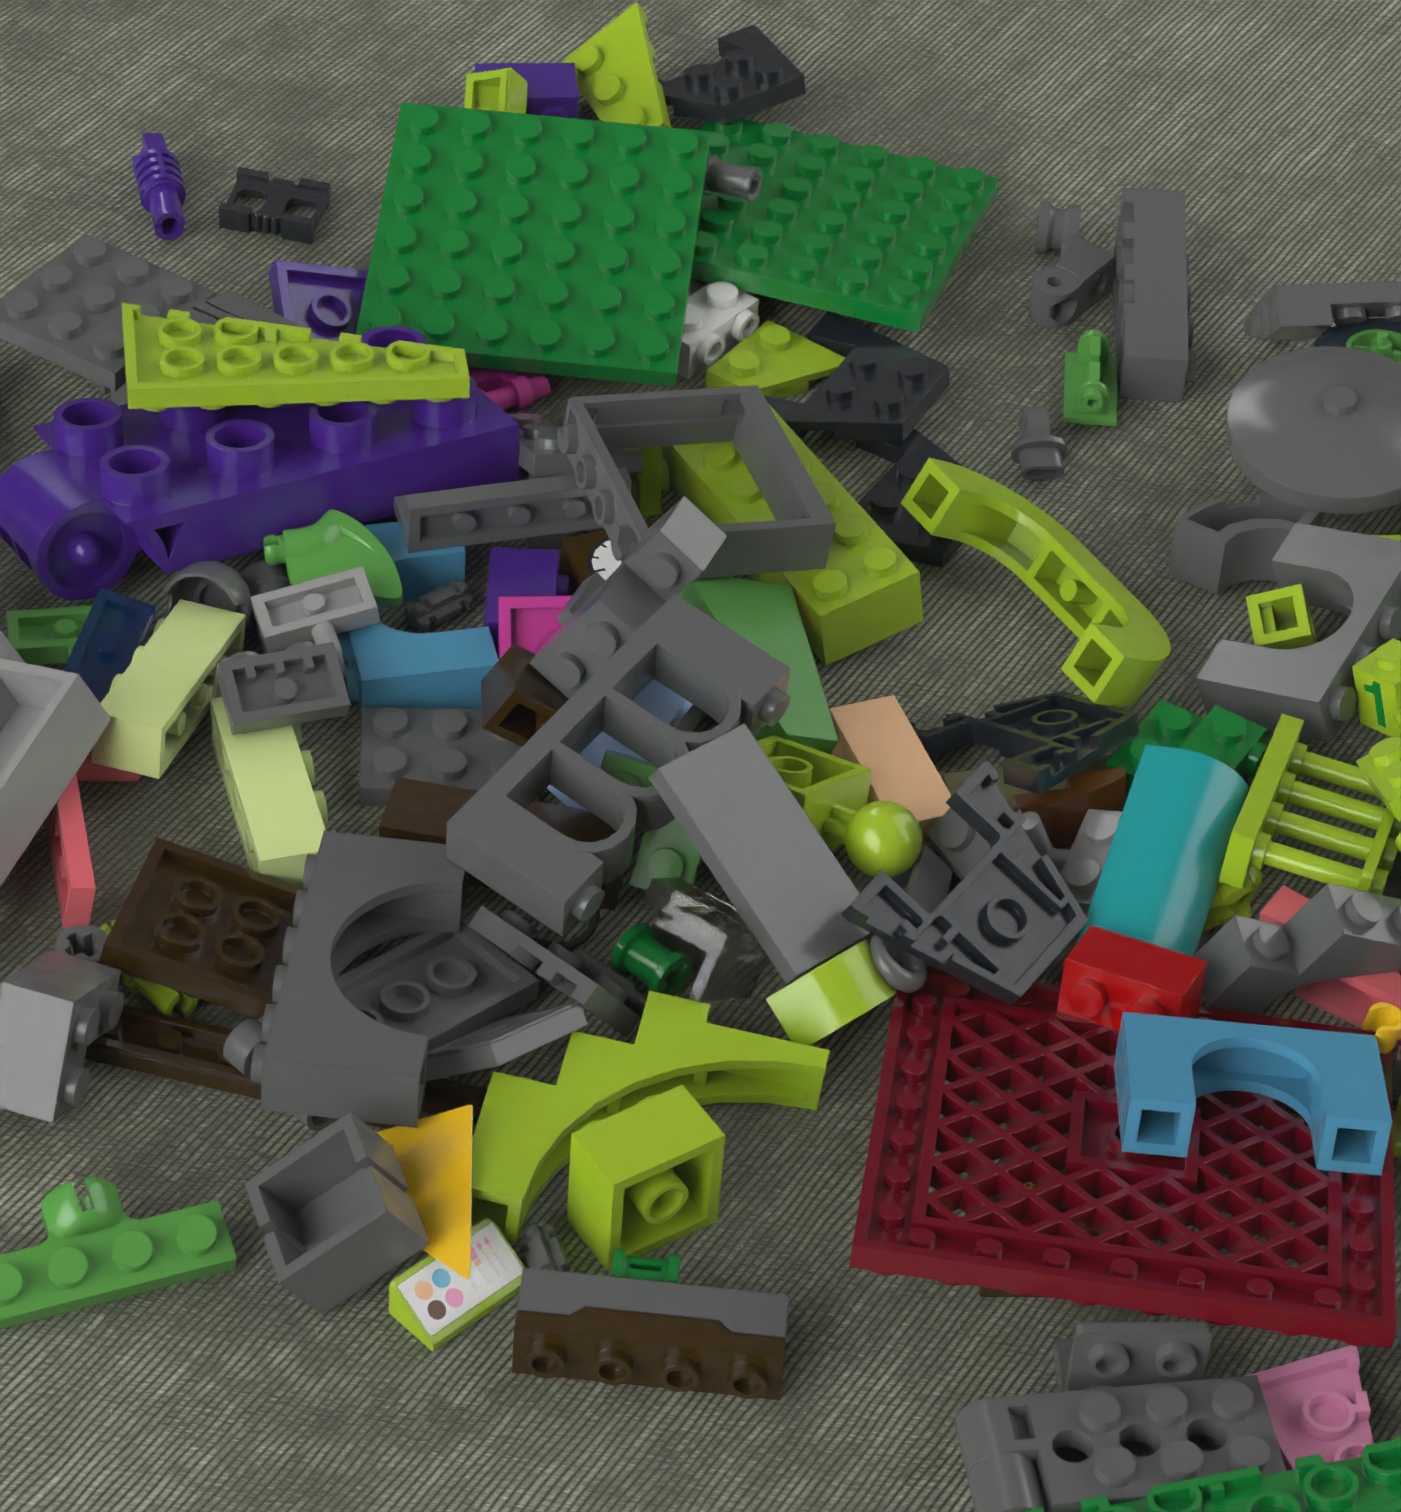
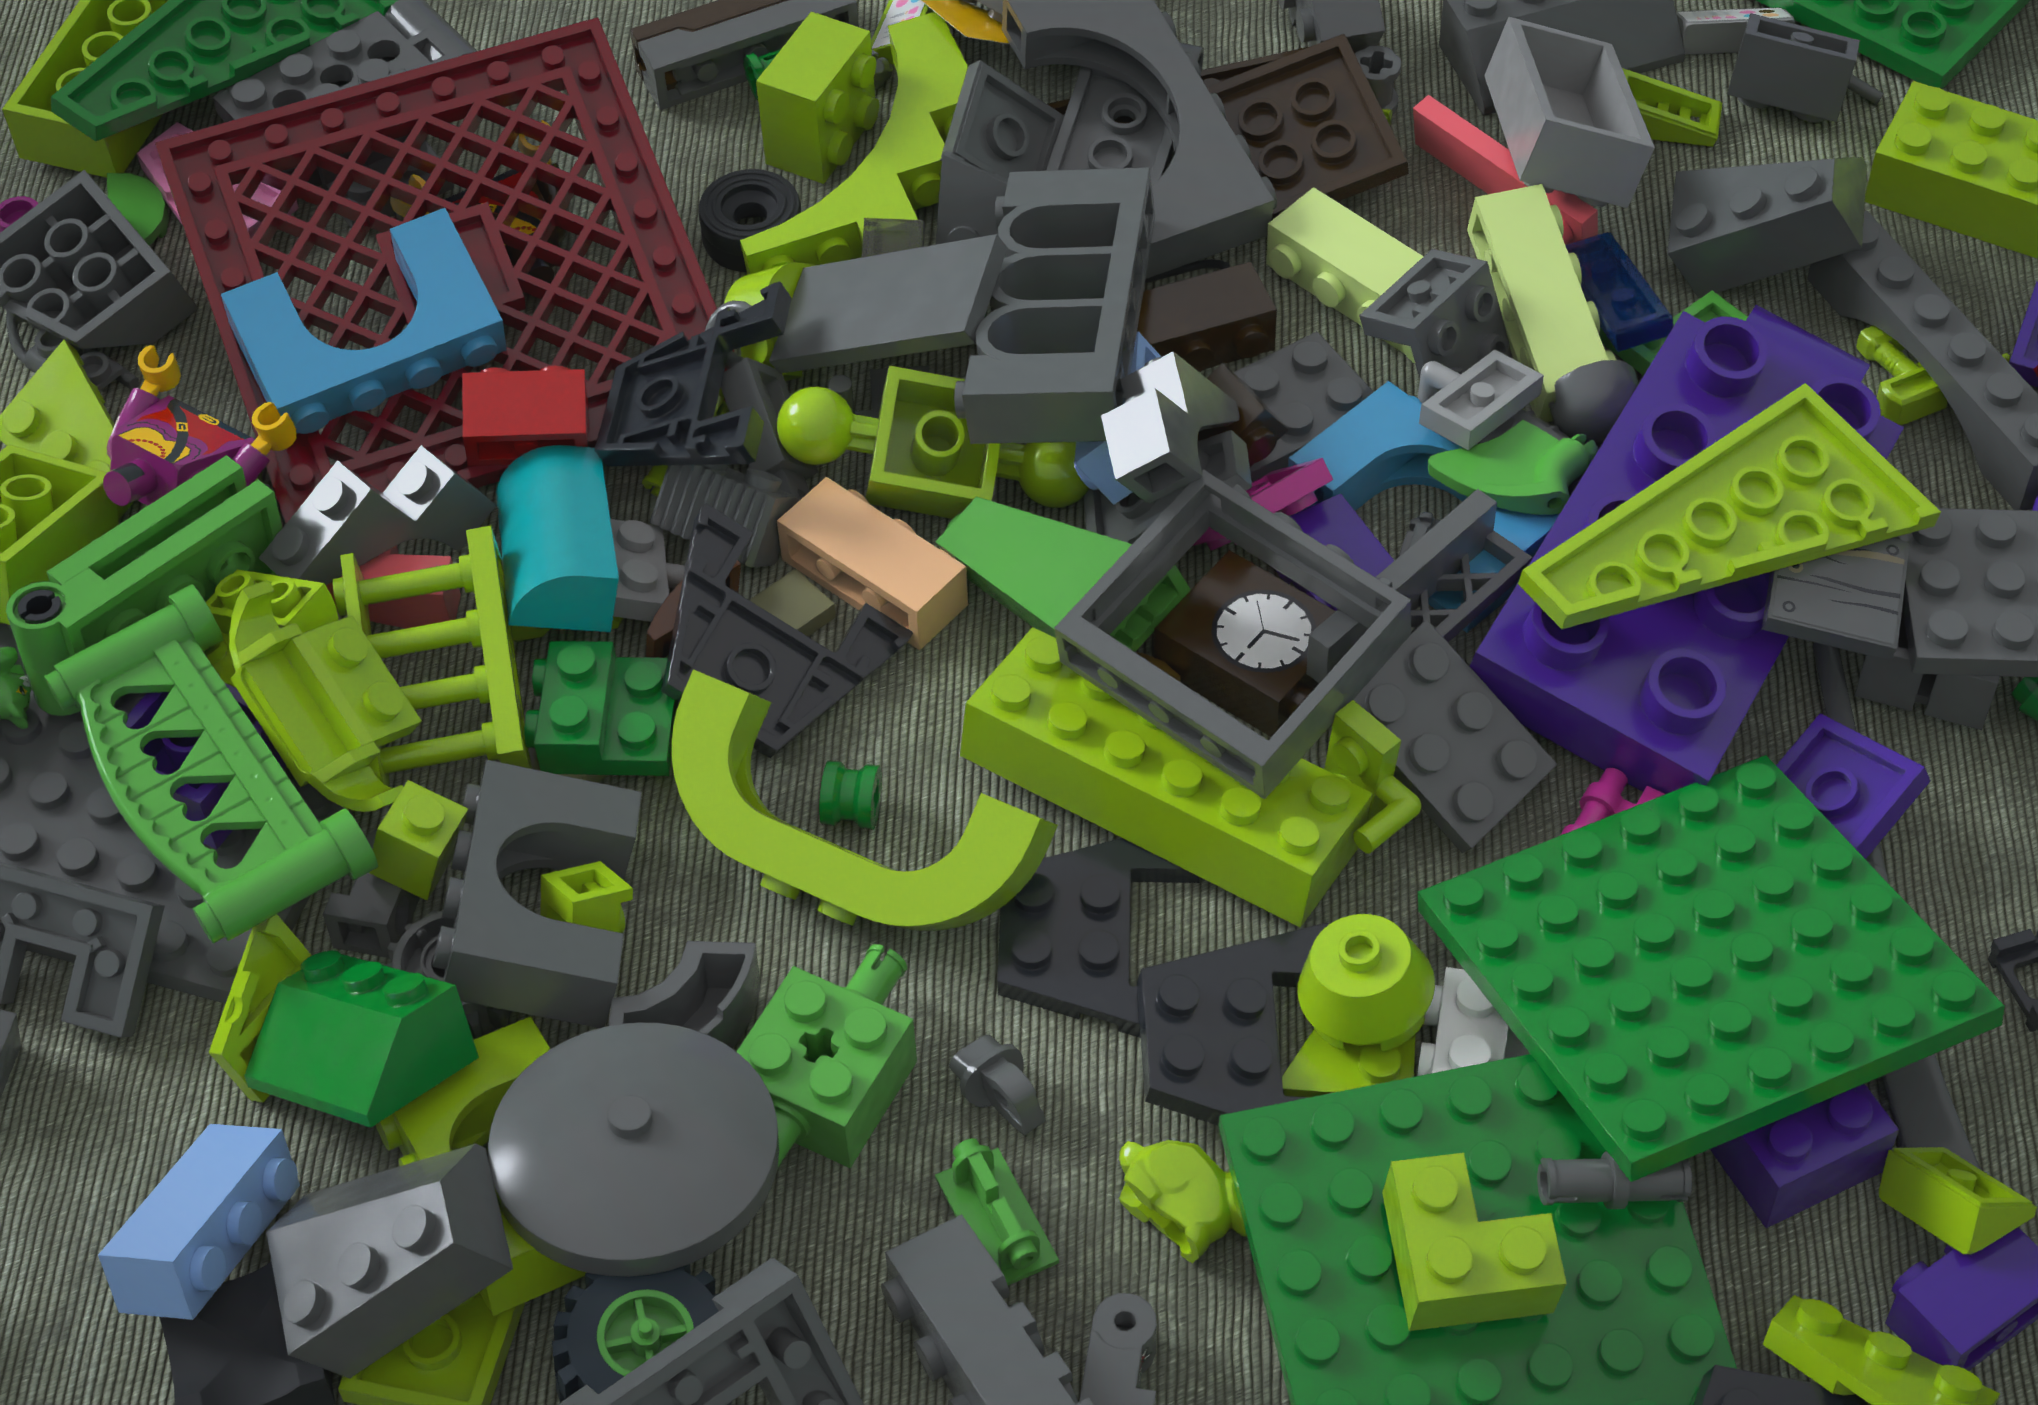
camera: 155 degrees right, 10 degrees up
none -> black tyre [698,169,801,272]
none -> bright green brick [736,944,917,1170]
none -> green wheel [819,760,882,830]
none -> lime animal [1119,1140,1247,1263]
none -> lime cone [1297,914,1435,1051]
none -> lime brick [1382,1153,1567,1331]

